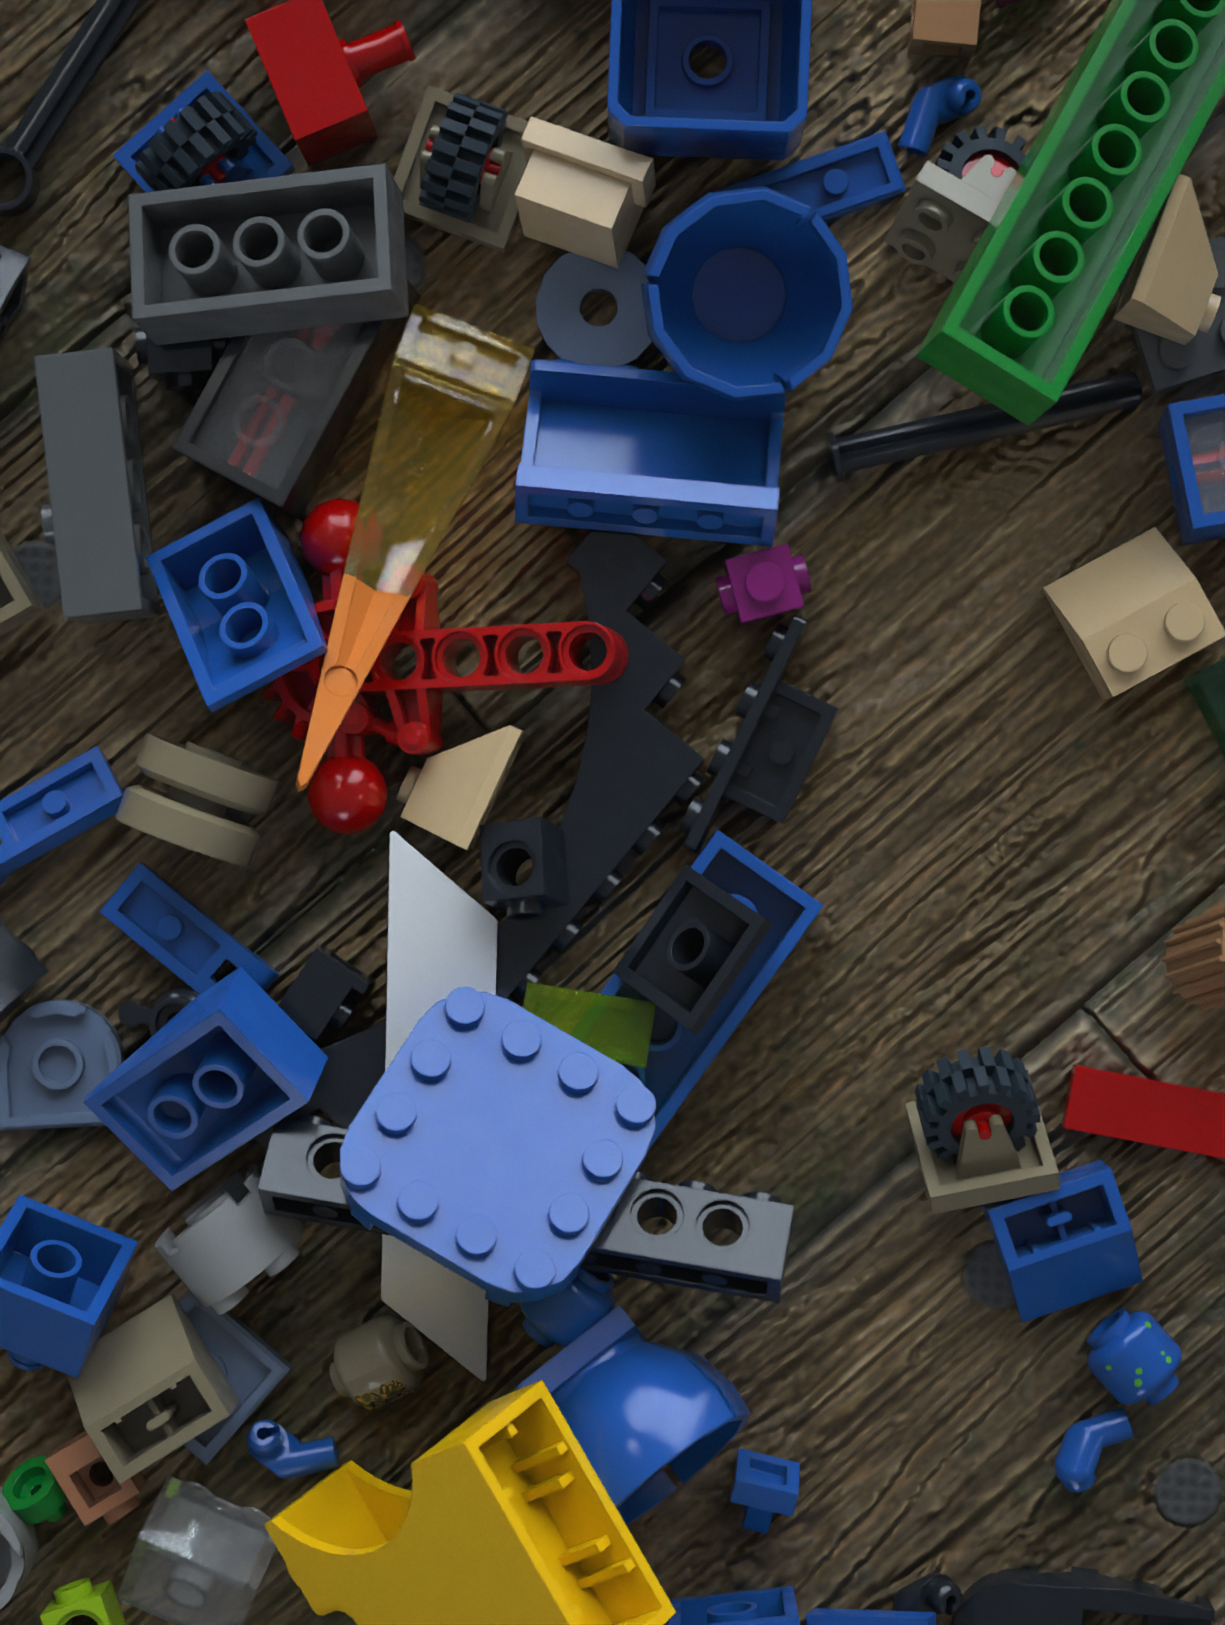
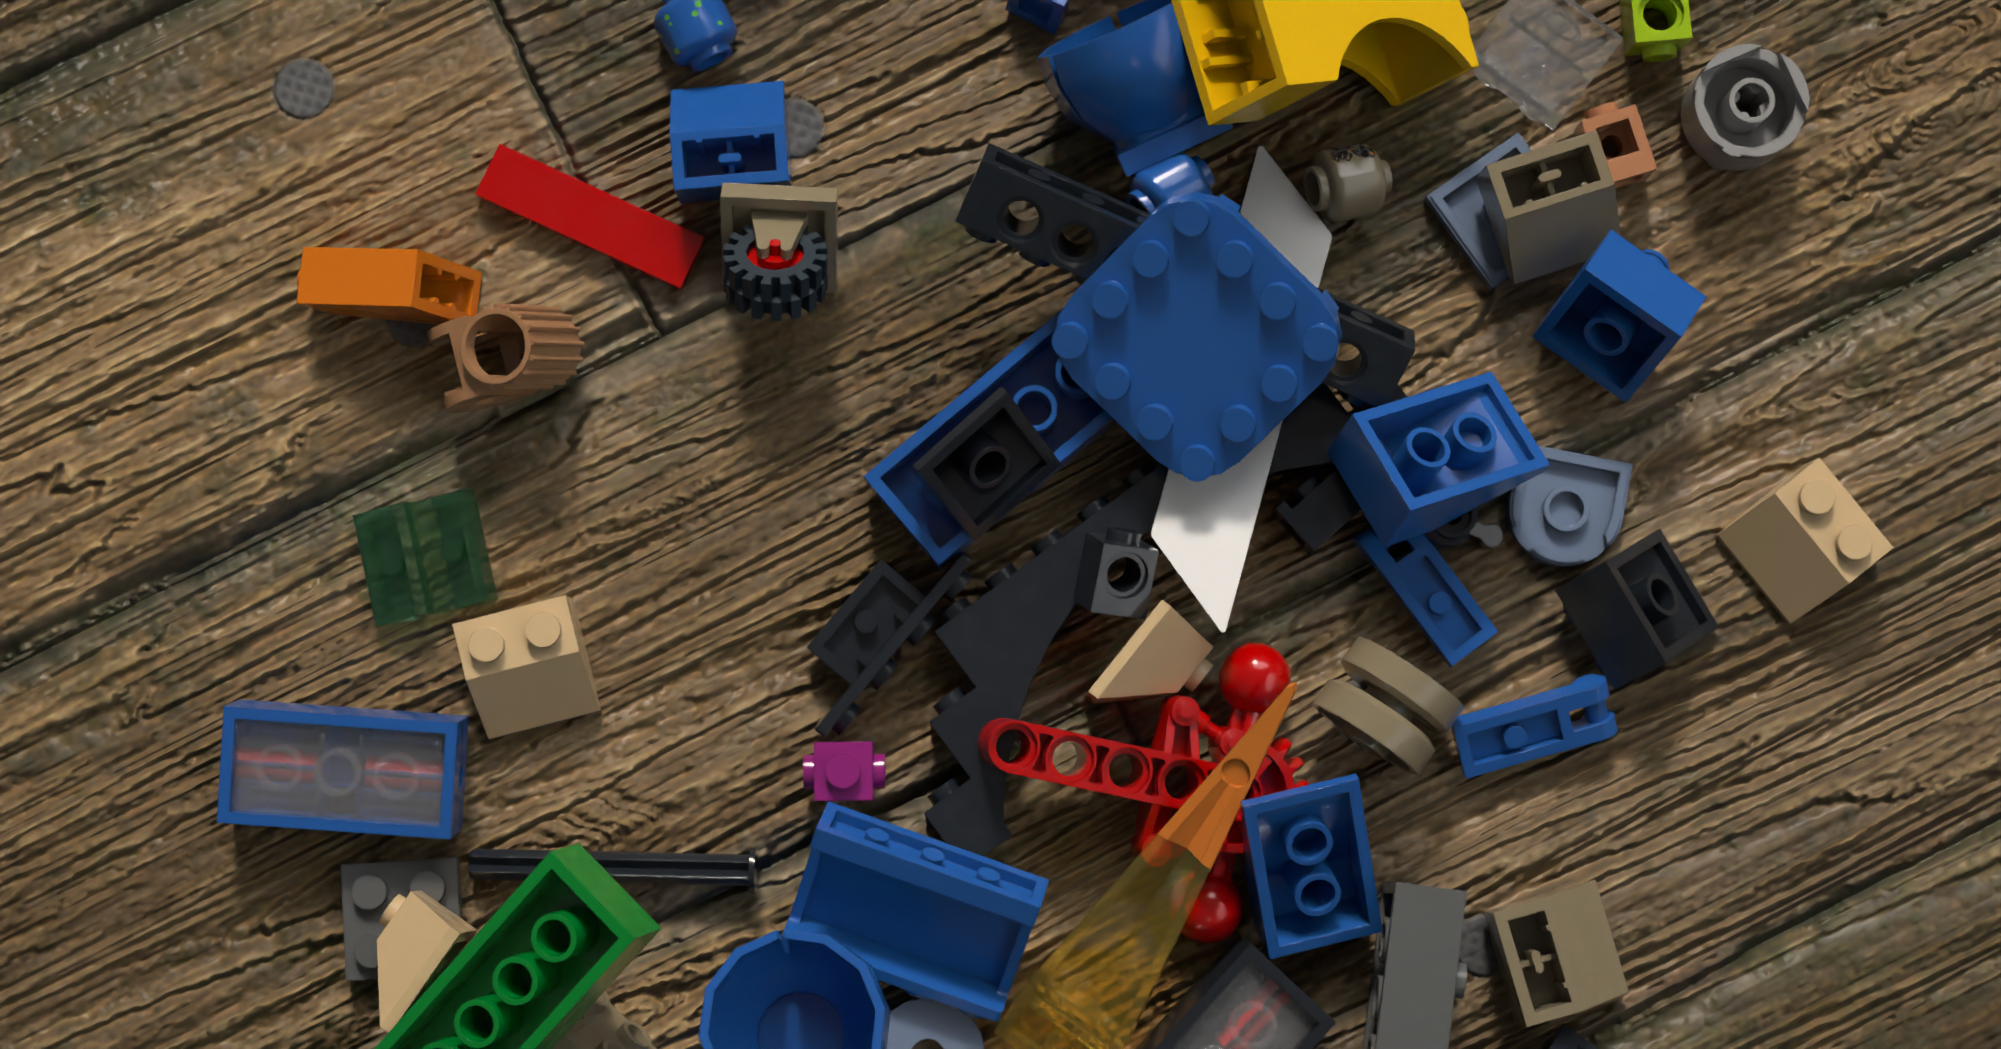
camera: 165 degrees left, 5 degrees down
green tile [2,1456,67,1525] -> none
light grey brick [155,1164,304,1315] -> none
blue arm [247,1419,340,1479] -> none
clear neon green tile [523,982,656,1069] -> none

